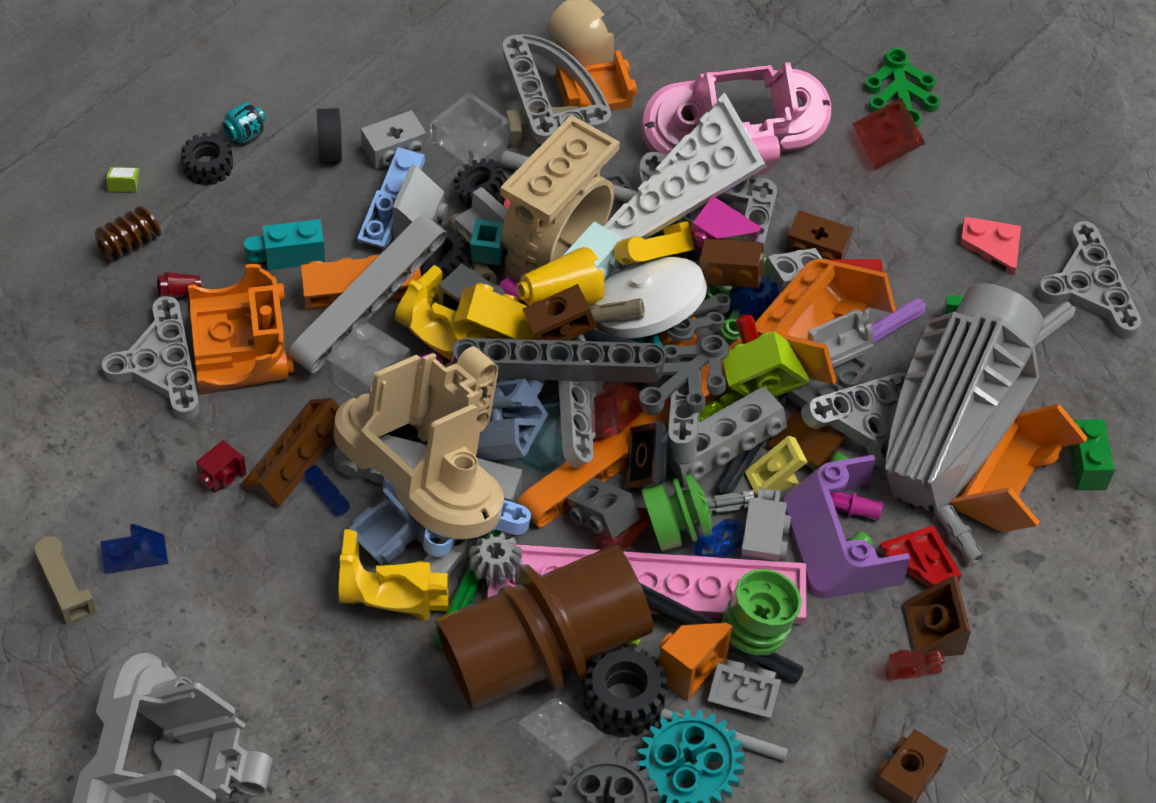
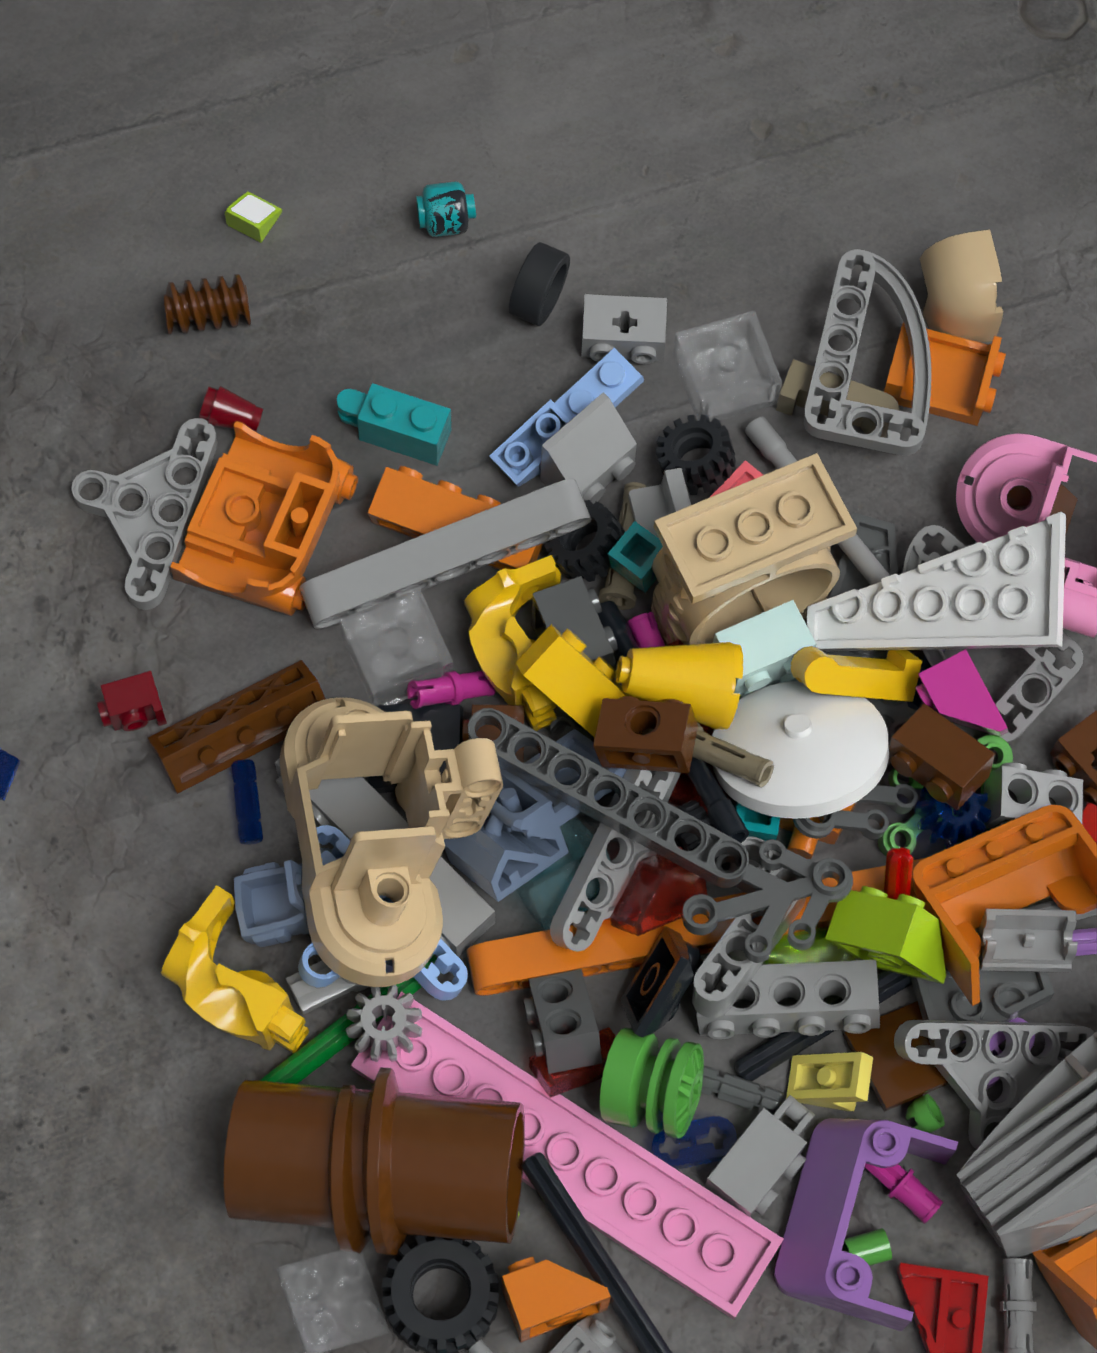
camera: 30 degrees right, 15 degrees up
black tyre [181,133,233,186] -> none
bright green wheel [722,569,802,656] -> none

